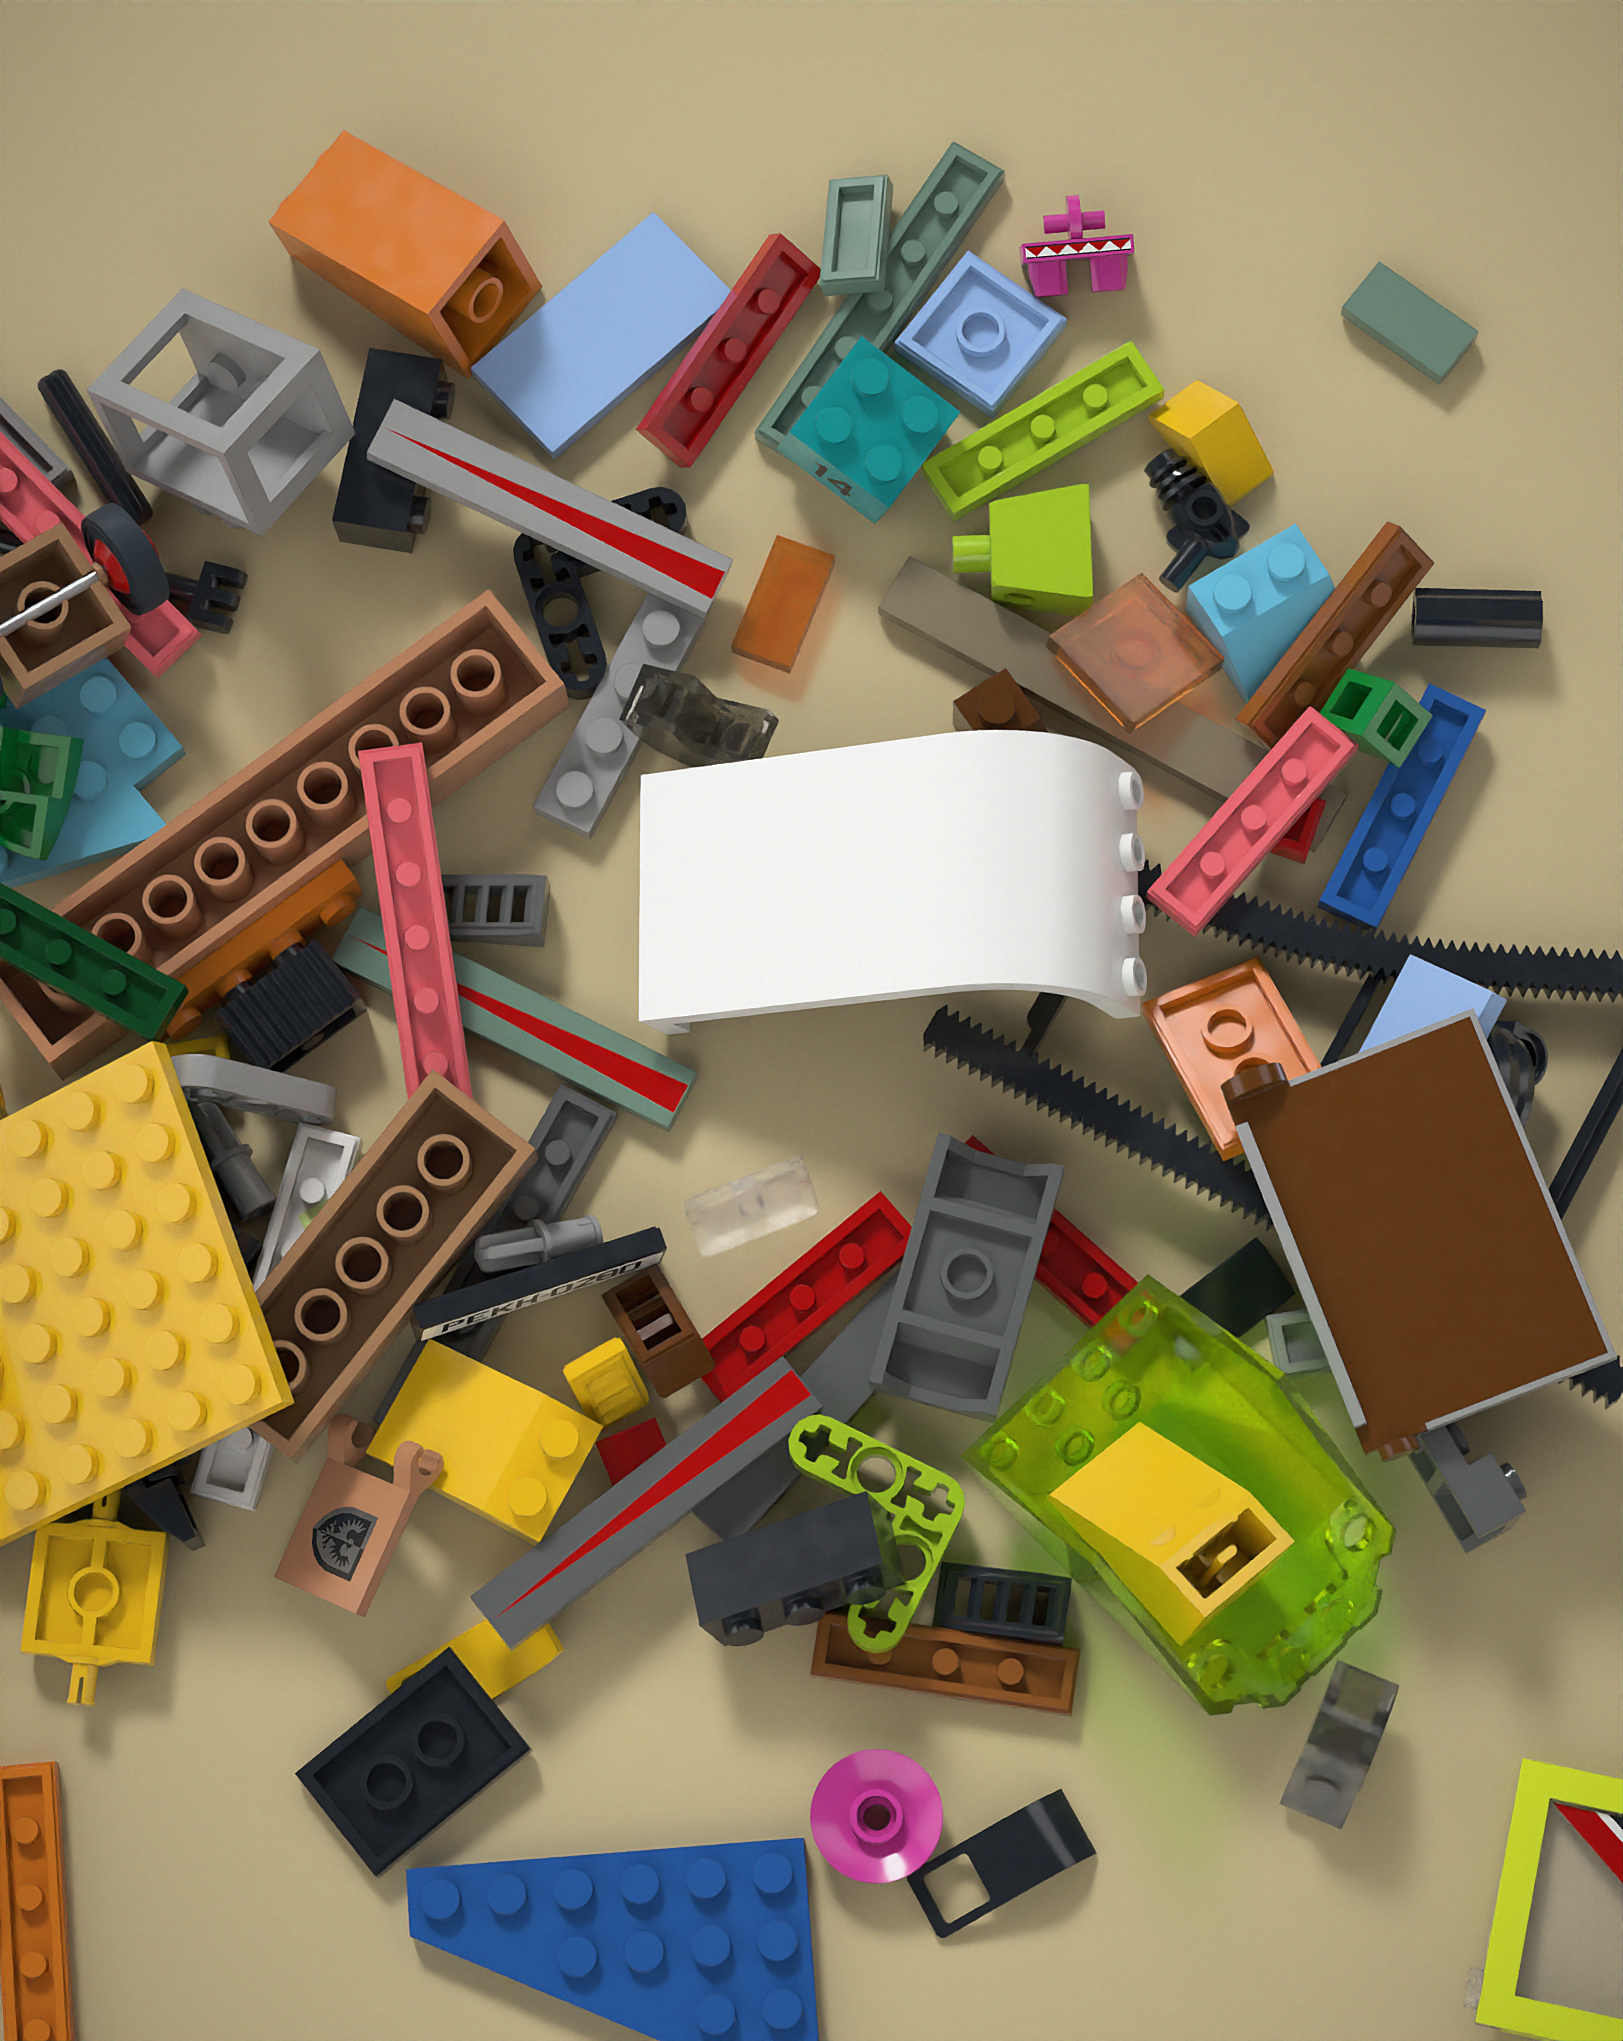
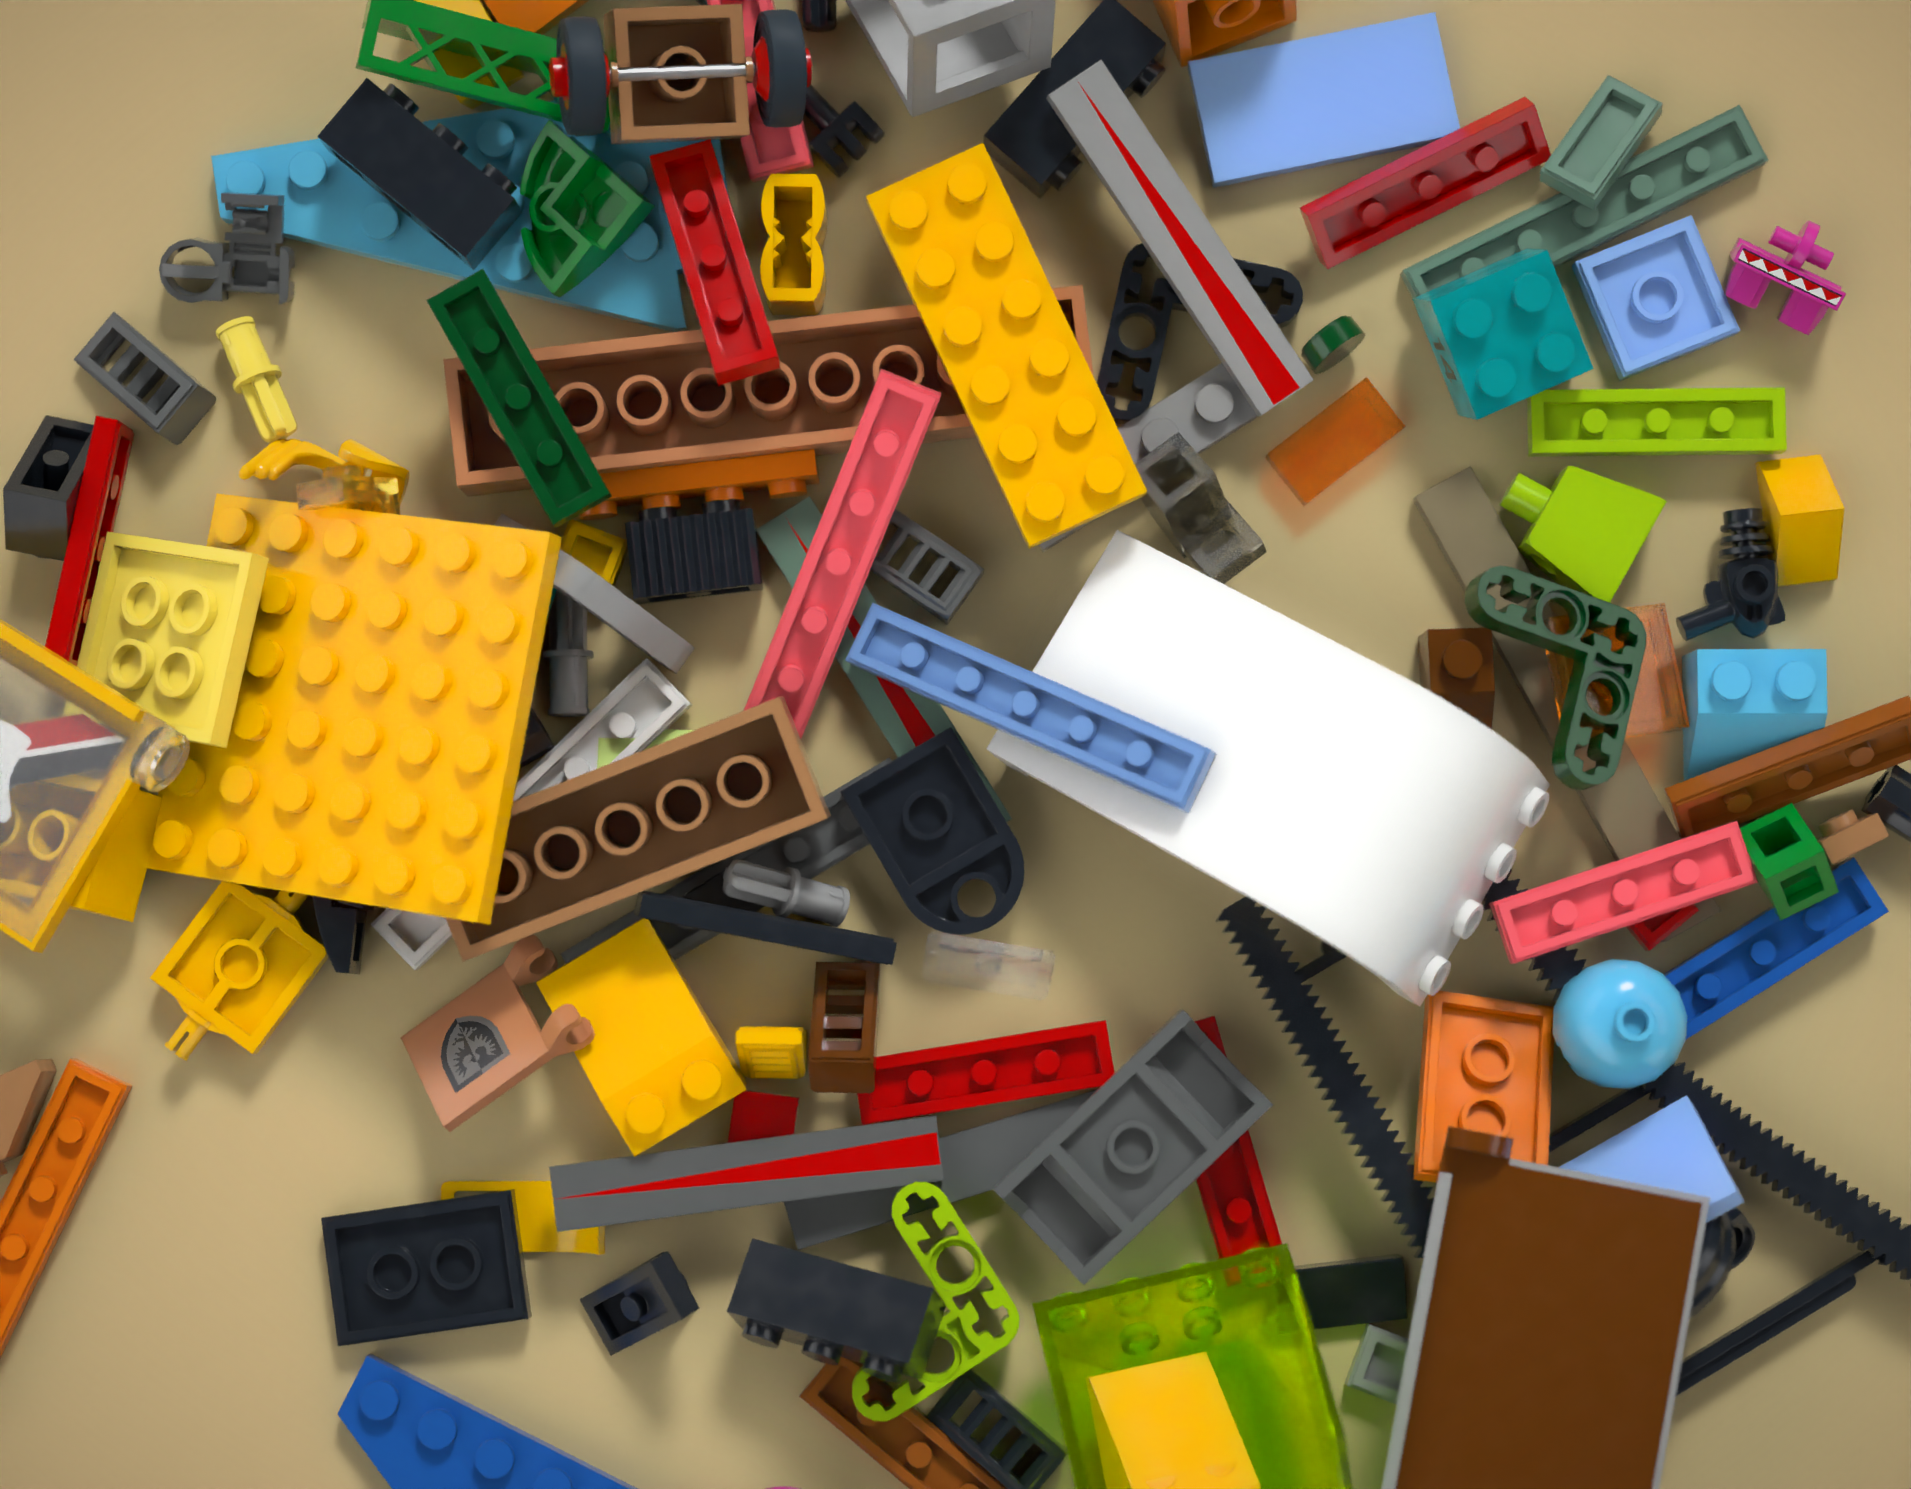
camera: 25 degrees right, 10 degrees up
none -> black slope [580,1251,700,1355]
none -> red plate [649,139,780,386]
none -> yellow brick [760,174,828,315]
none -> black tile [840,727,1024,935]
none -> medium blue tile [845,603,1216,814]
none -> yellow plate [866,143,1147,549]
none -> dark green tile [1301,316,1365,374]
none -> dark green beam [1465,565,1646,790]
none -> medium azure cylinder [1552,959,1687,1089]
none -> medium nougat plate [1817,809,1889,865]

